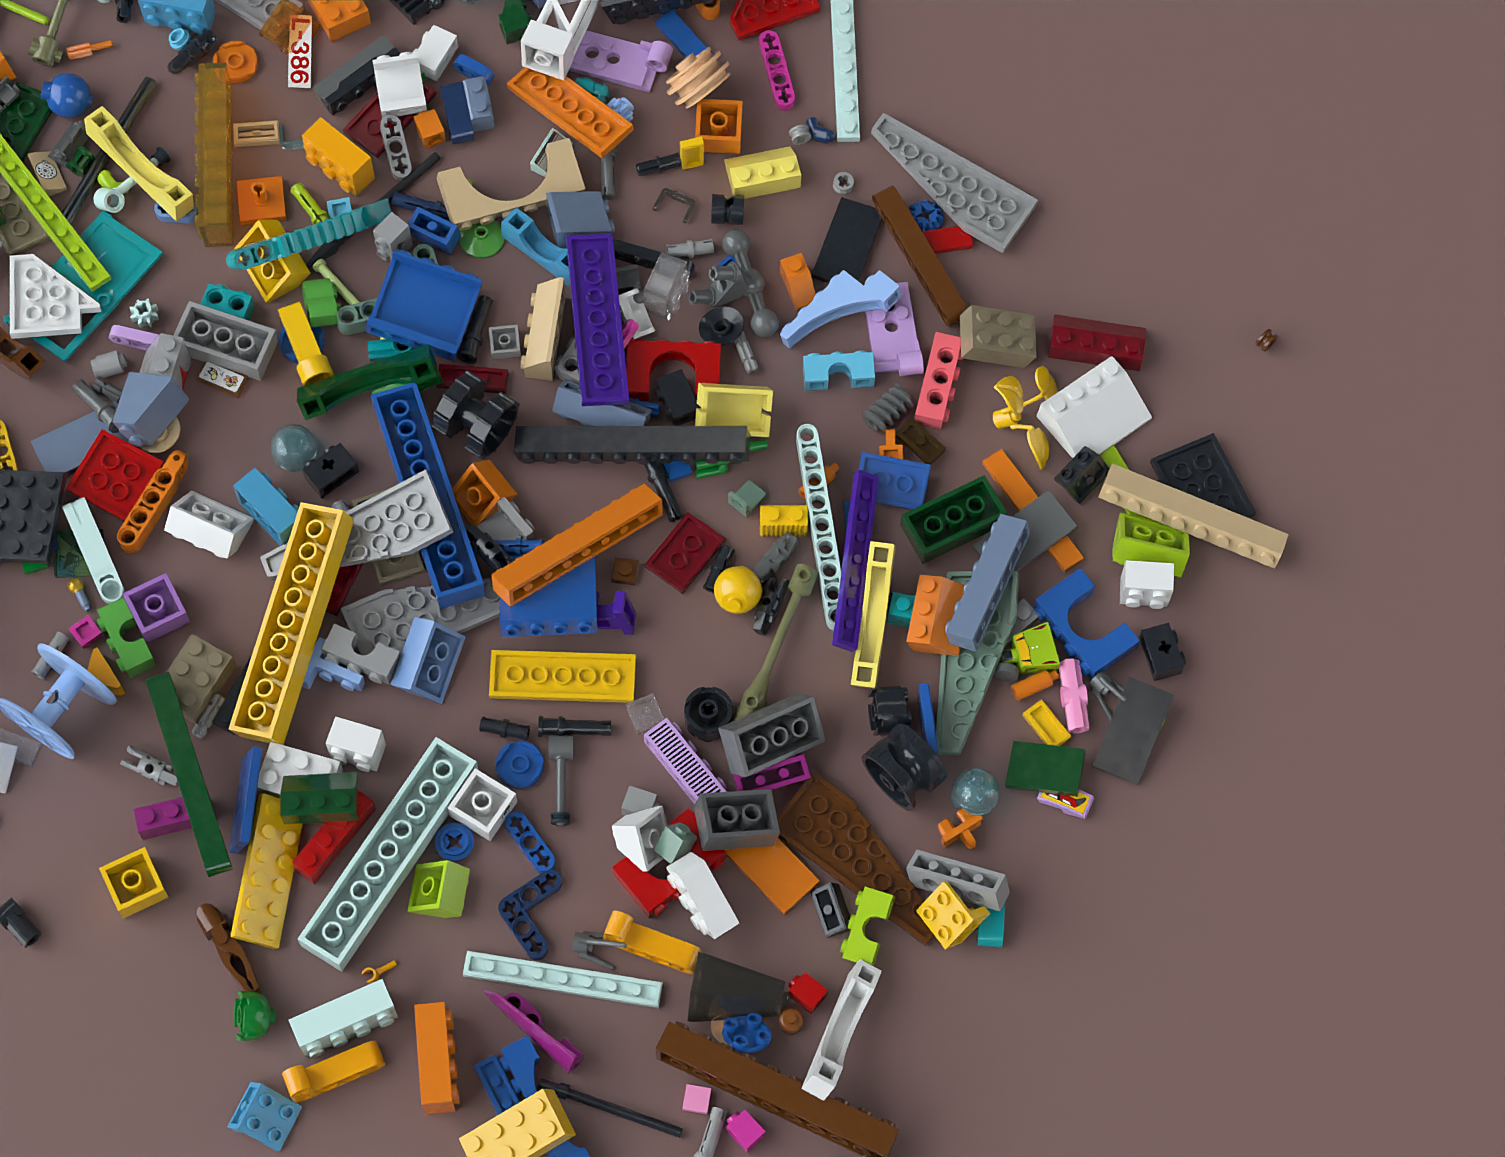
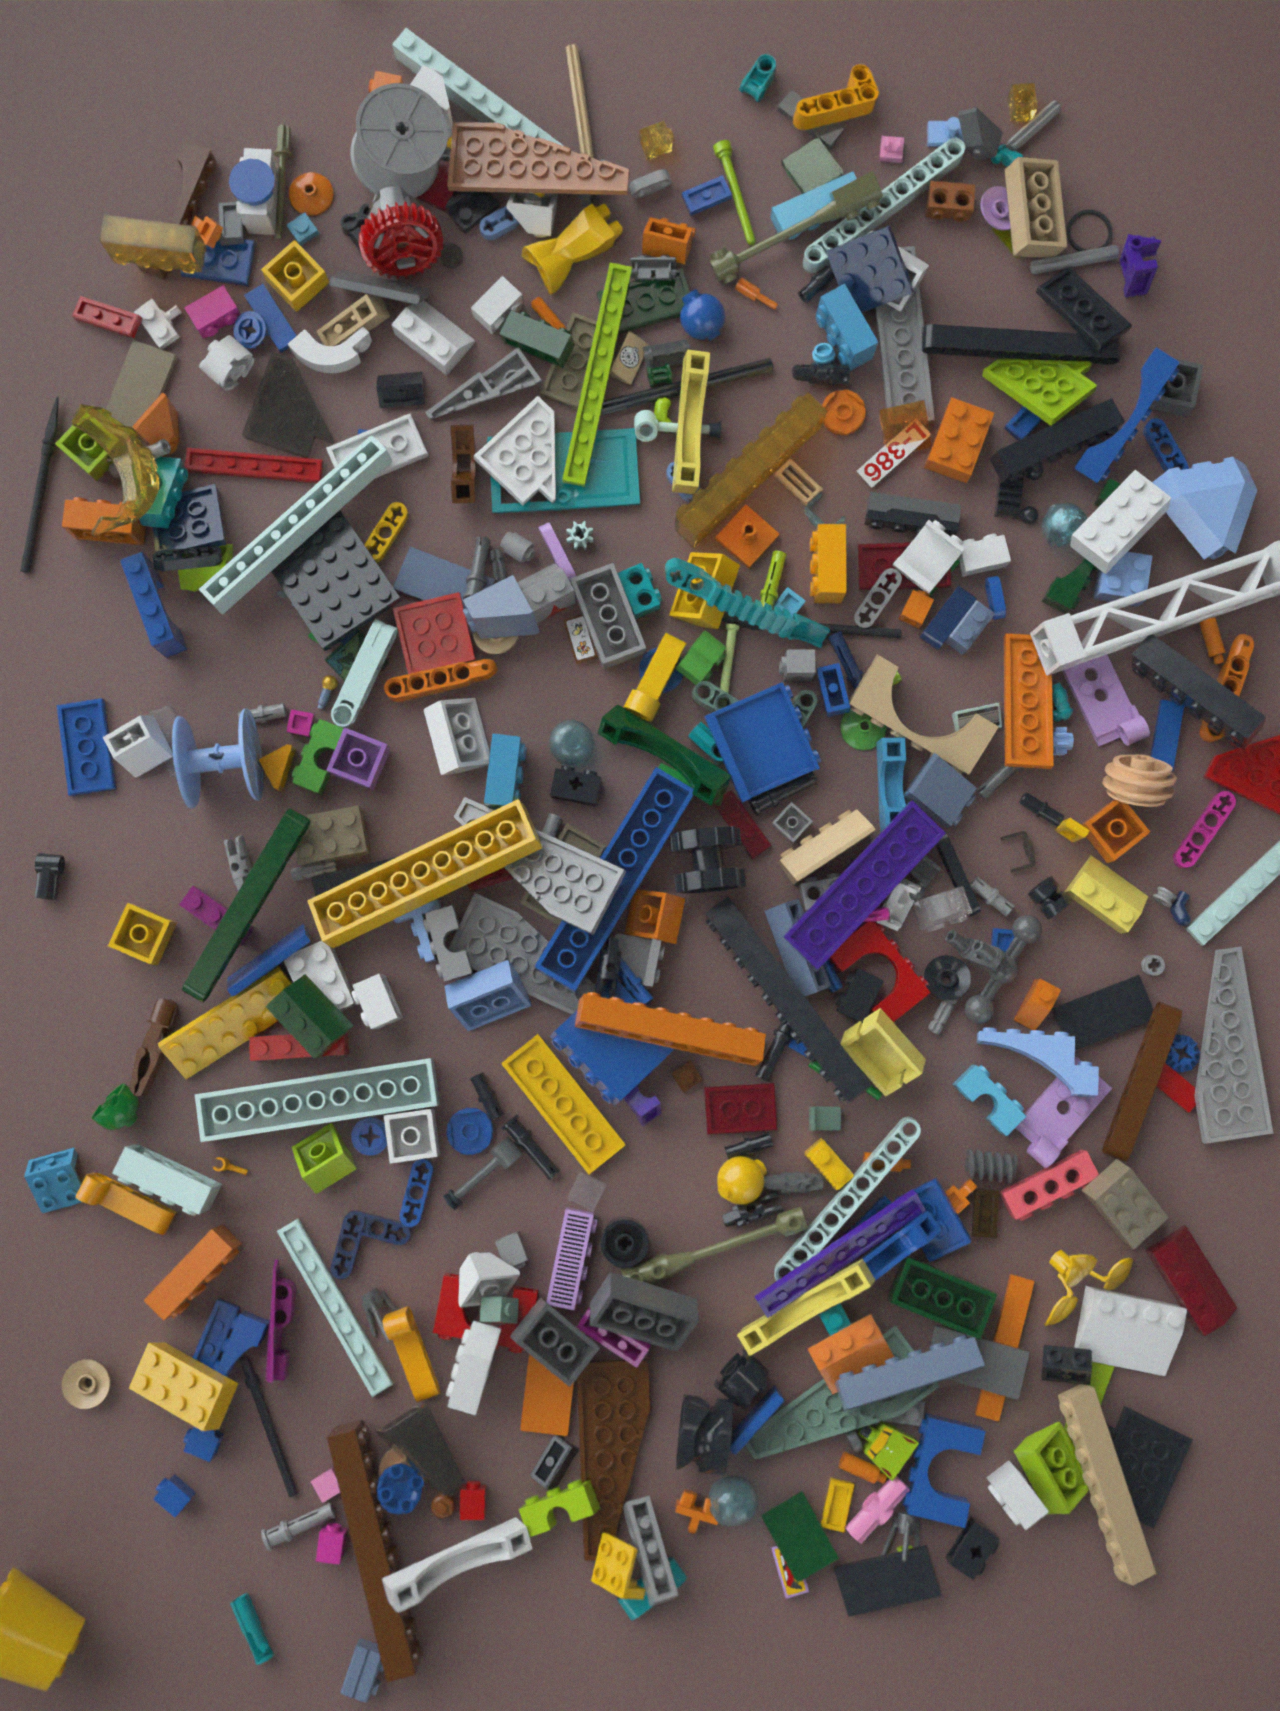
camera: 50 degrees right, 15 degrees up
none -> blue arch [860,1211,942,1281]

